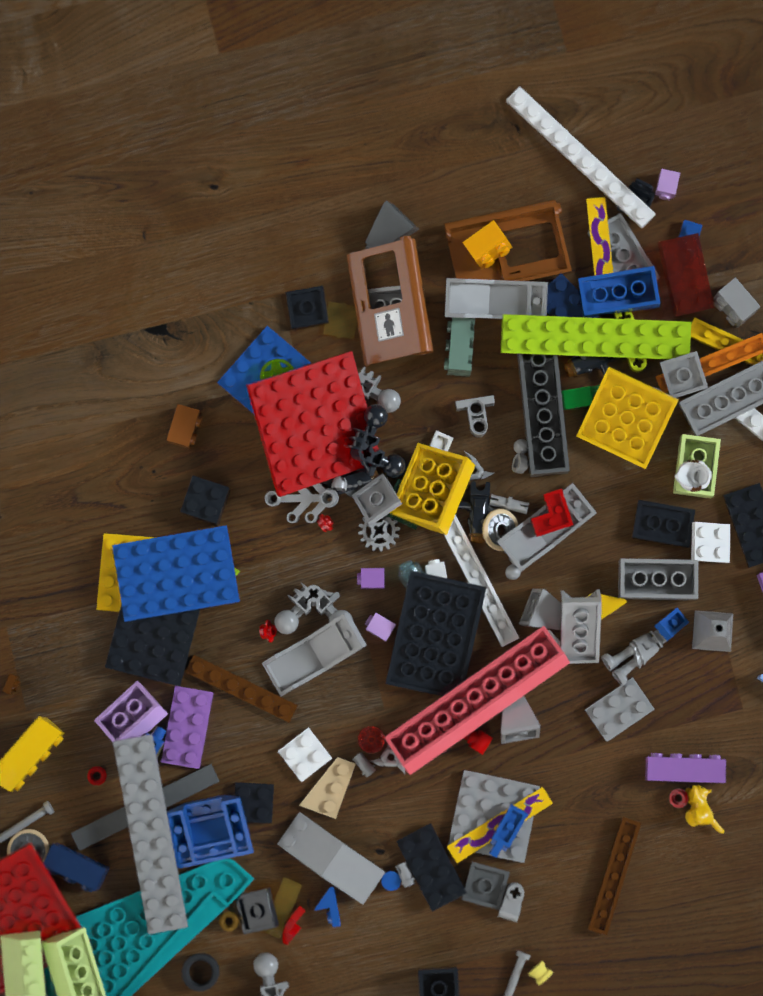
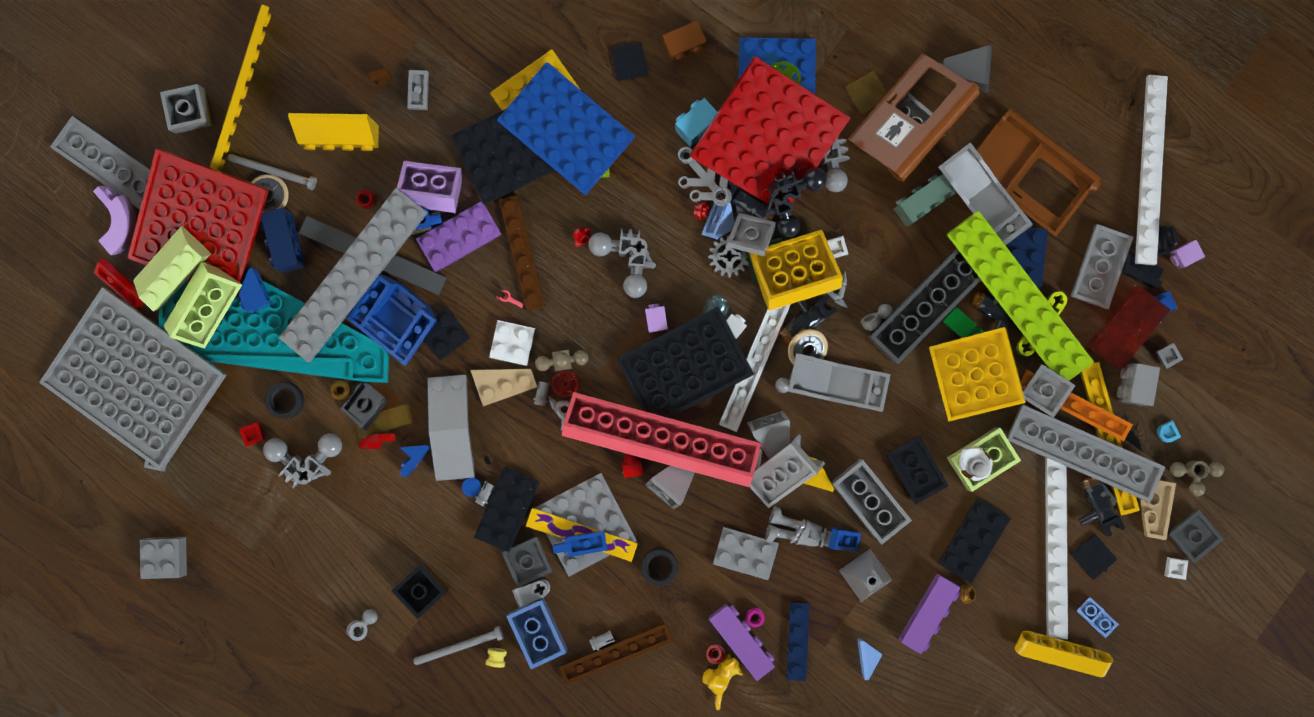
camera: 50 degrees right, 5 degrees up
black brick [180,476,231,526] -> none
light grey windscreen [262,612,367,696] -> none
black tile [286,286,329,330] -> none
light grey hinge [331,476,347,491] -> none
medium lavender brick [357,568,384,589] -> none
light grey tile [455,395,495,437] -> none
light orange brick [462,220,512,269] -> none
light grey pin [489,494,529,514] -> none
red plate [531,488,573,537] -> none
blue slope [578,266,660,316] -> none
yellow sticker [586,197,613,276] -> none
white plate [691,522,730,563] -> none
none -> blue slope [239,268,273,313]
none -> light grey plate [407,70,429,110]
none -> coral hand [496,290,524,308]
none -> medium blue brick [506,597,568,669]
none -> dark tan piece [535,350,589,371]
none -> light grey pin [589,630,615,651]
none -> black piece [611,42,648,82]
none -> black tyre [641,548,678,586]
none -> medium azure brick [675,98,717,147]
none -> light blue slope [701,203,735,239]
none -> dark pink plate [745,608,765,628]
none -> dark blue plate [786,602,810,681]
none -> black panel [1121,253,1164,290]
none -> light grey plate [1155,343,1183,369]

